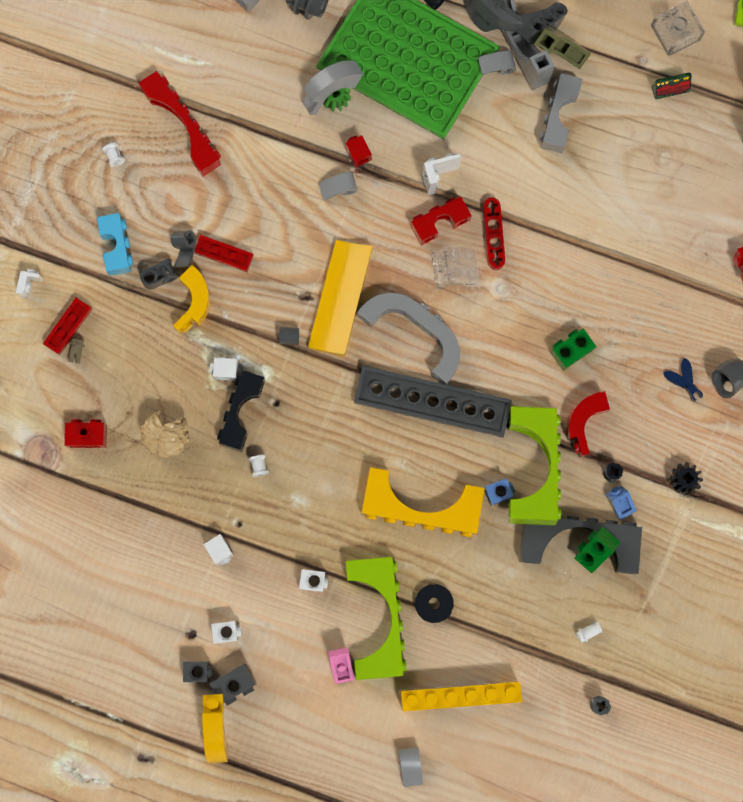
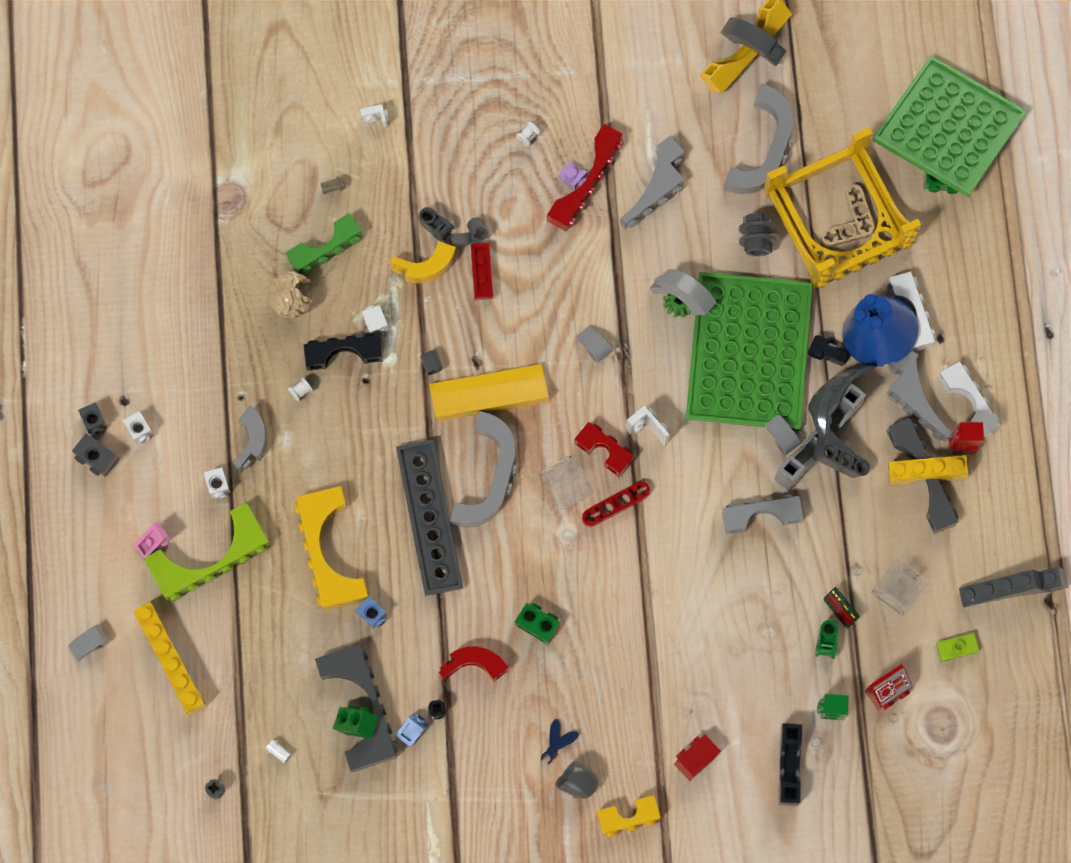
camera: 70 degrees right, 5 degrees down
red plate [43,297,92,355] -> none
red brick [64,419,107,448] -> none
medium azure arch [97,213,134,276] -> none
yellow arch [202,694,228,763] -> none
white brick [203,534,234,566] -> none
red brick [345,135,372,168] -> none
black tile [415,584,454,623] -> none
lime arch [508,406,561,525] -> none
olive arch [534,27,591,69] -> none
black gear [669,462,703,496] -> none
none -> light grey arch [233,406,267,472]
none -> bright green arch [285,213,363,275]
none -> lavender bracket [558,161,587,191]
none -> light grey arch [620,135,685,229]
none -> green piece [815,620,838,659]

